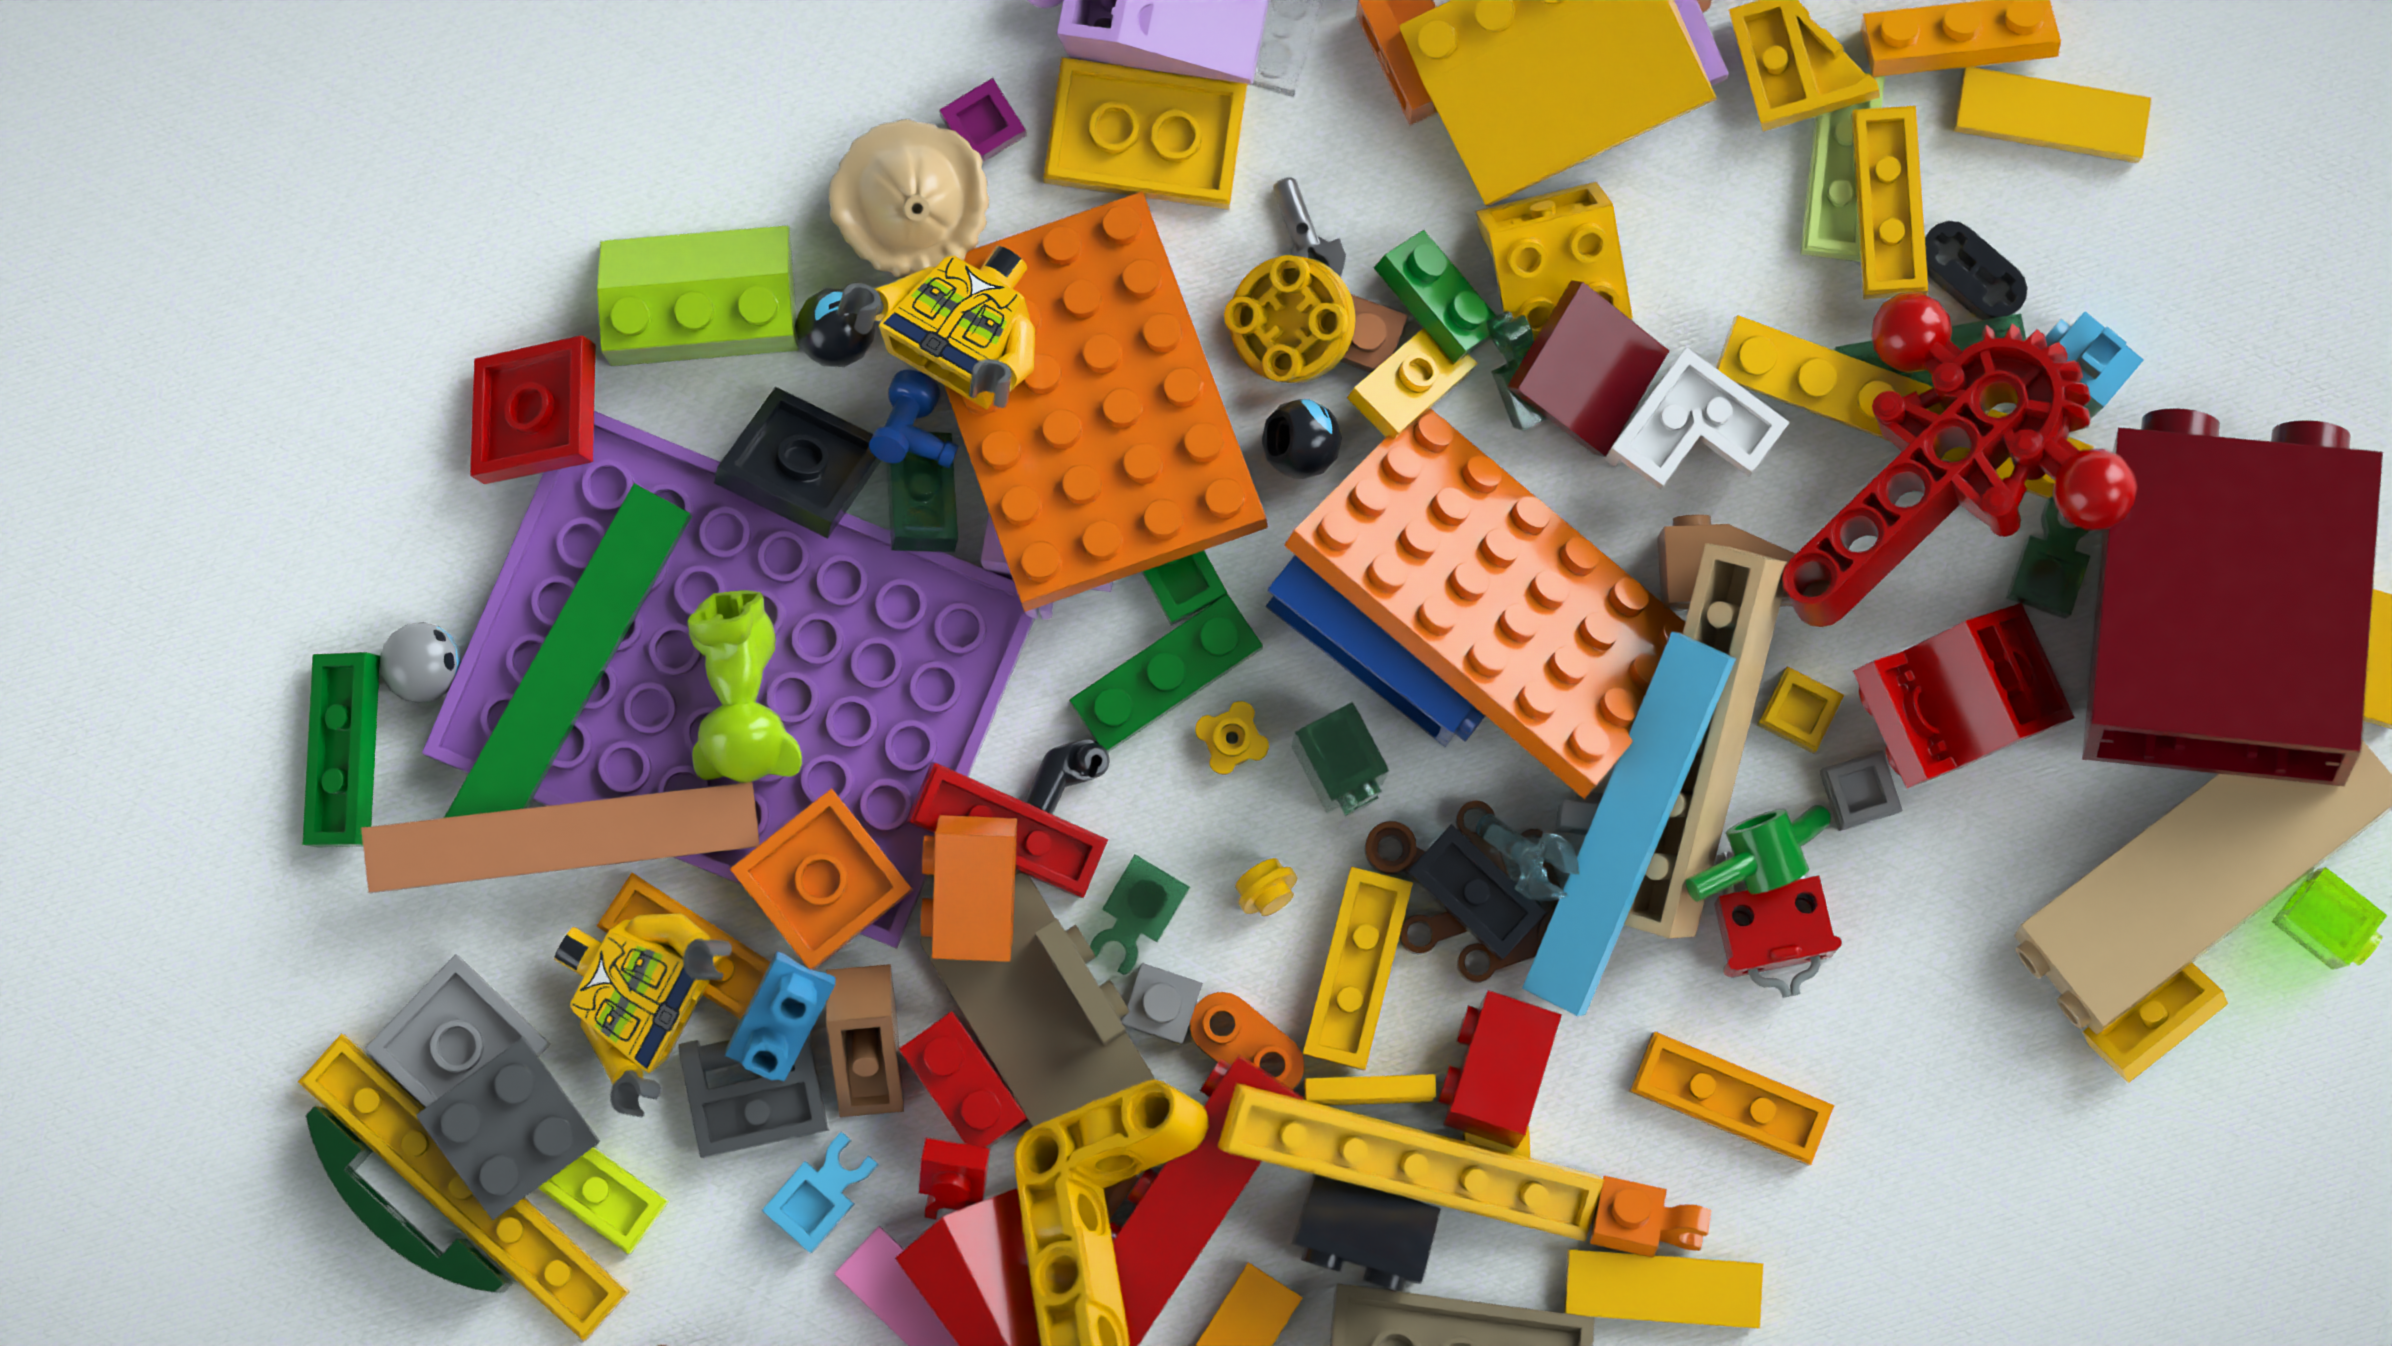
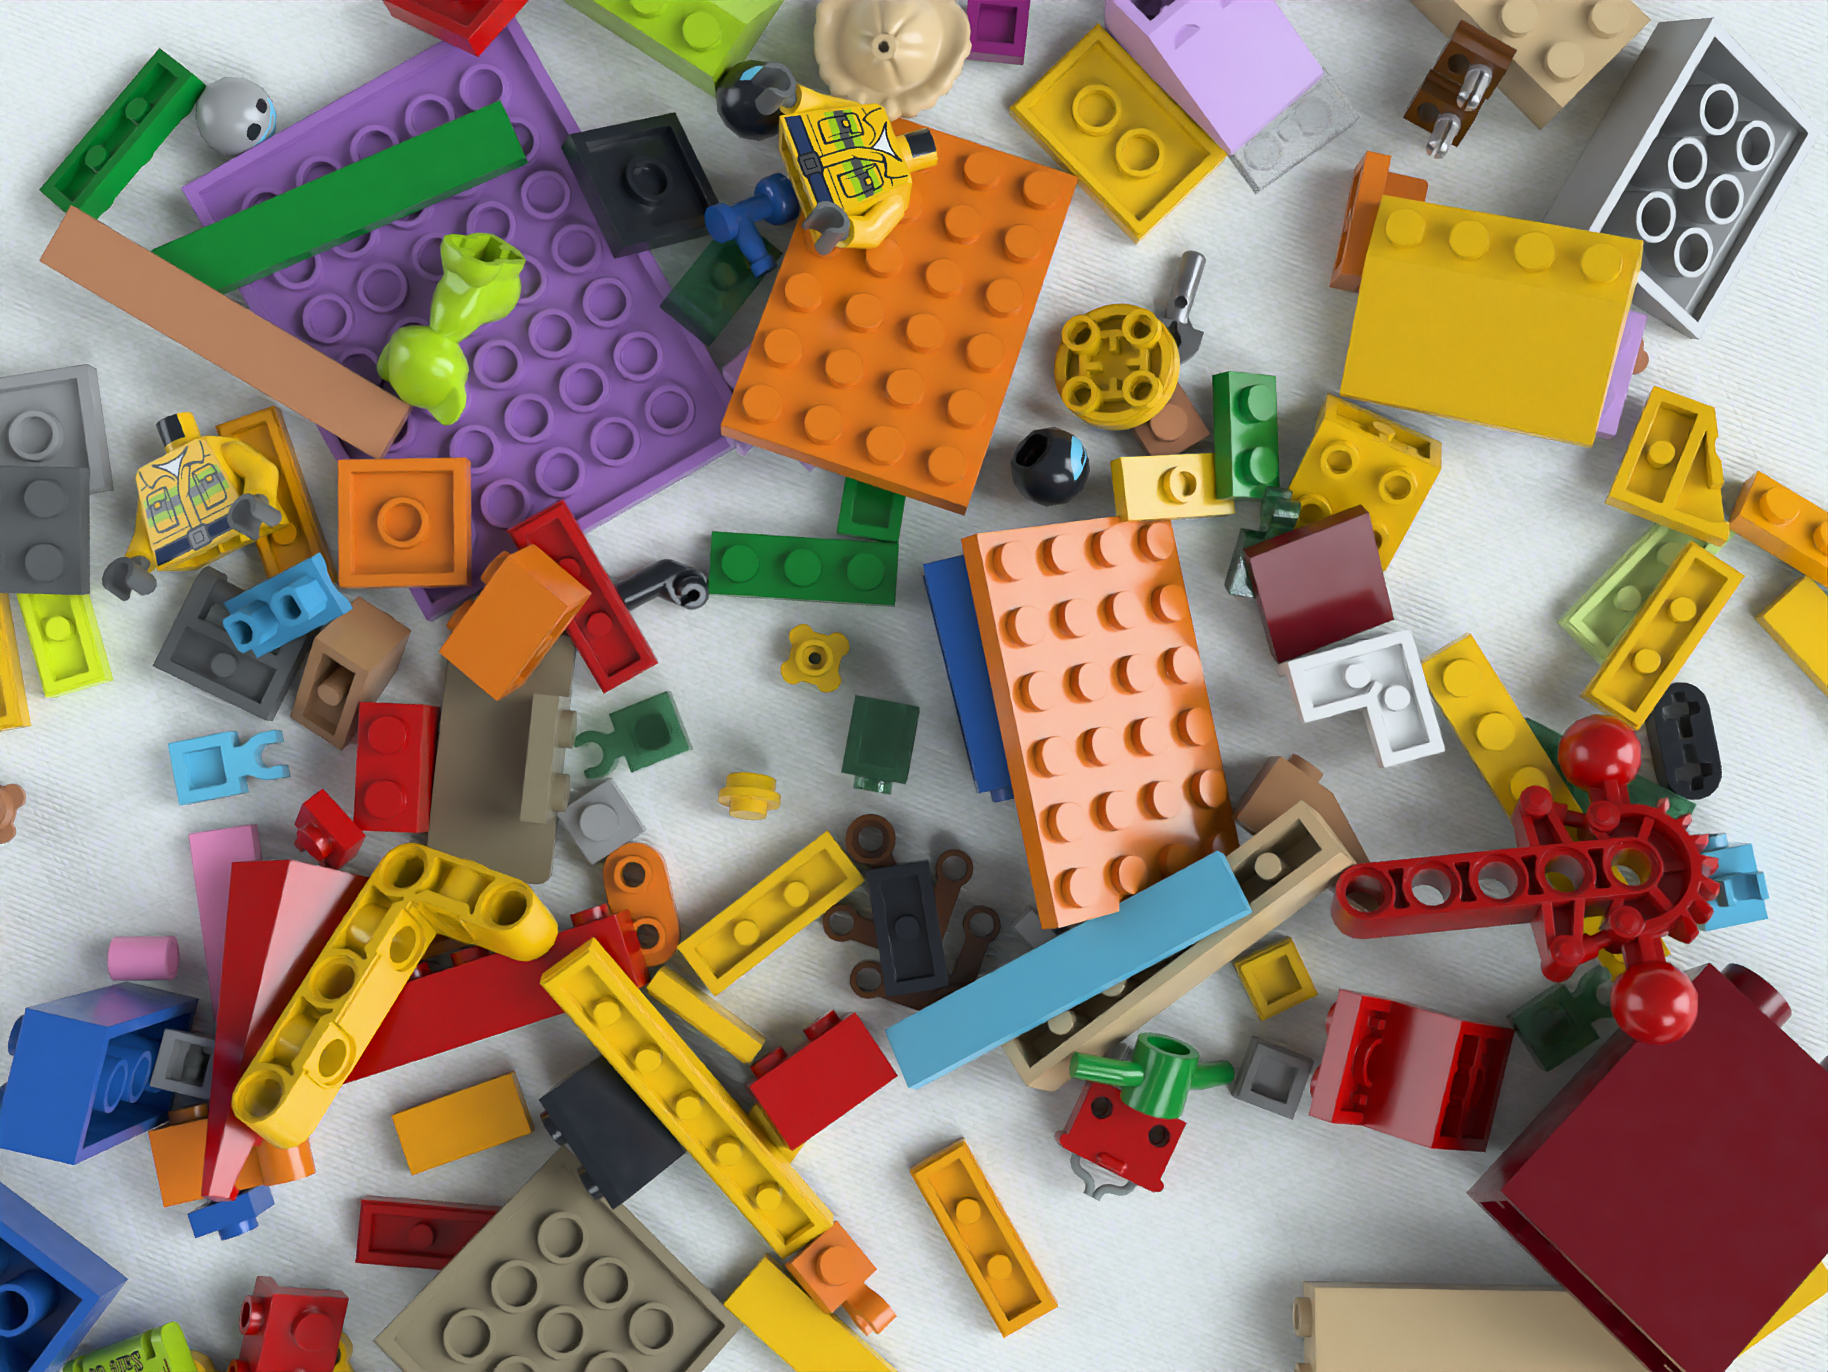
camera: 35 degrees right, 5 degrees up
clear light blue bar [1476,814,1580,901] -> none

